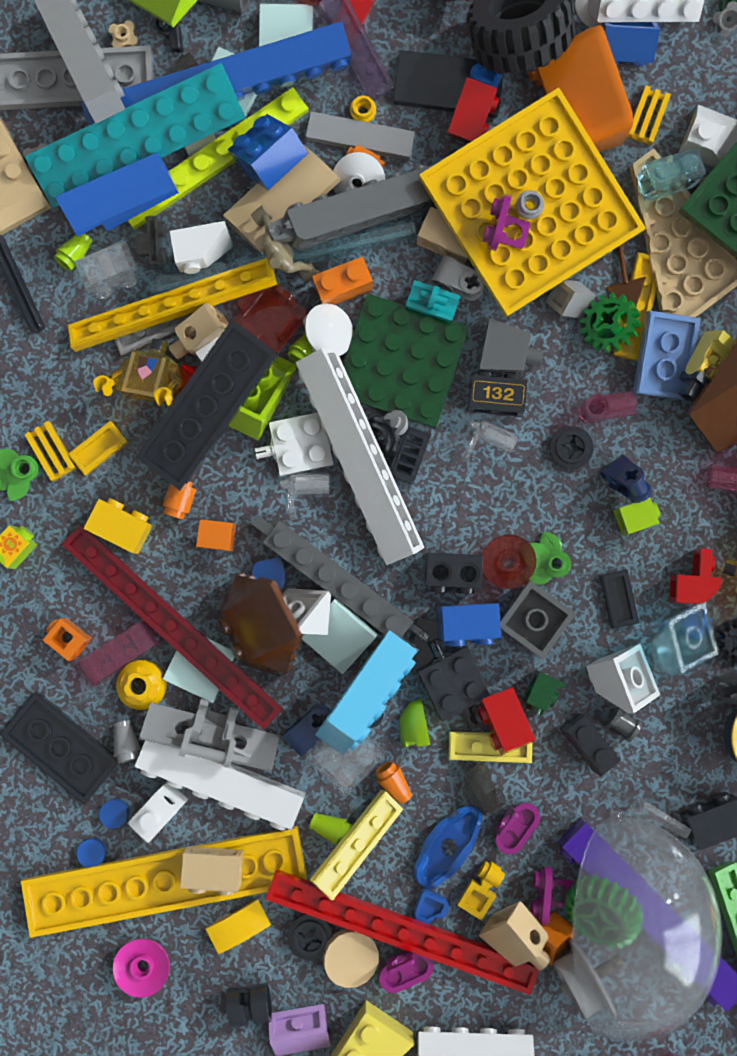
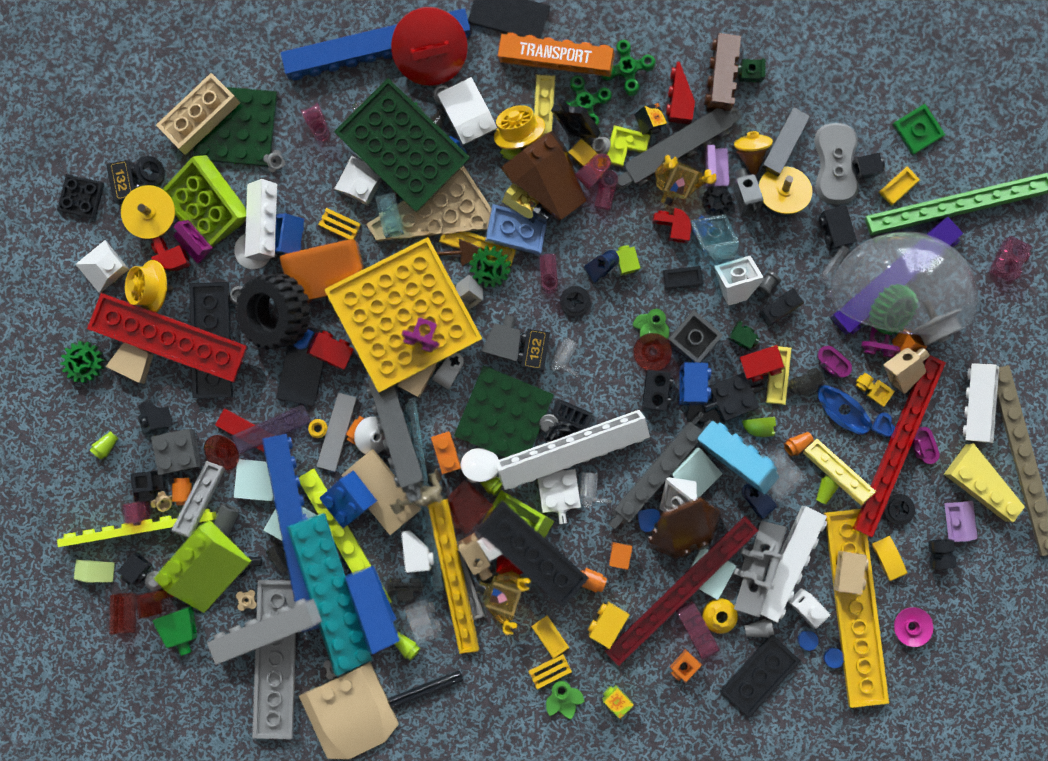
camera: 90 degrees left, 0 degrees up
tan tile [323,929,379,988] -> none
teal hips [405,280,460,323] -> none
light grey plate [516,190,544,219] -> none

